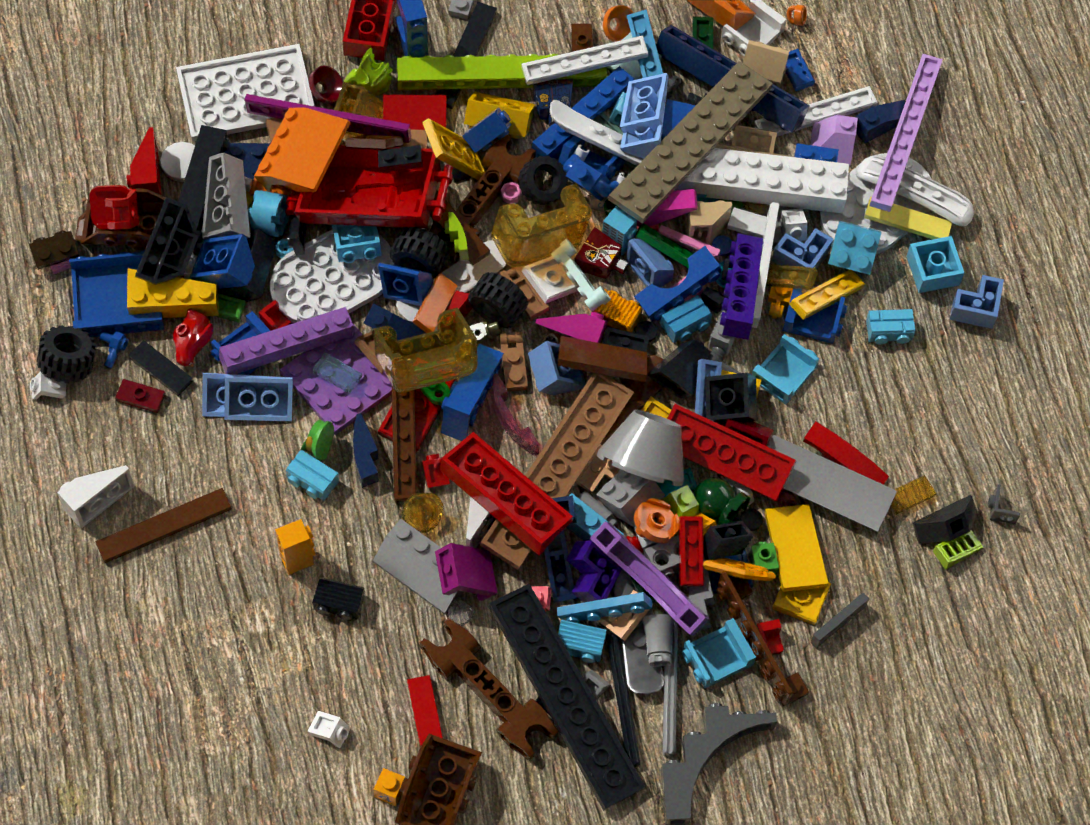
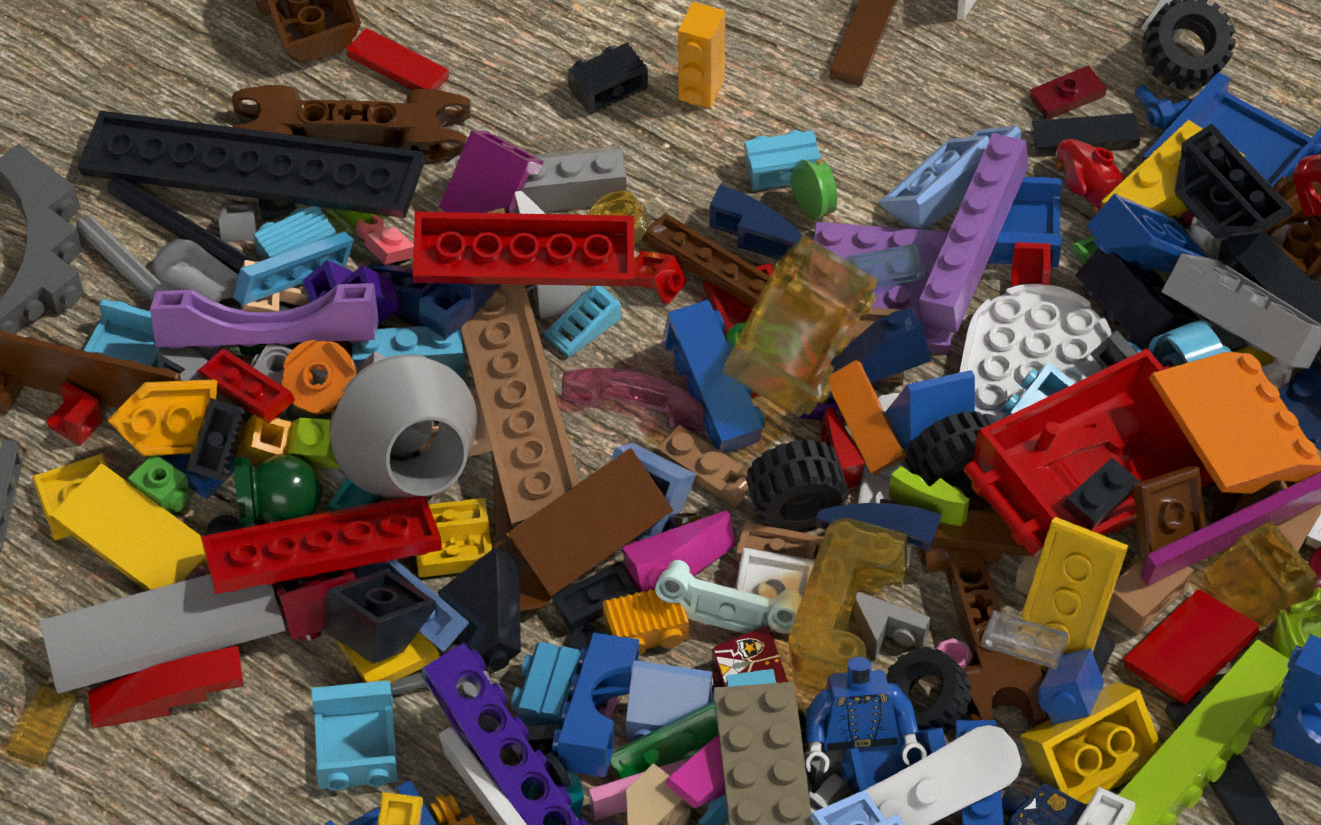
camera: 140 degrees right, 10 degrees down
none -> dark blue slope [816,503,942,553]
none -> clear plate [981,611,1069,669]

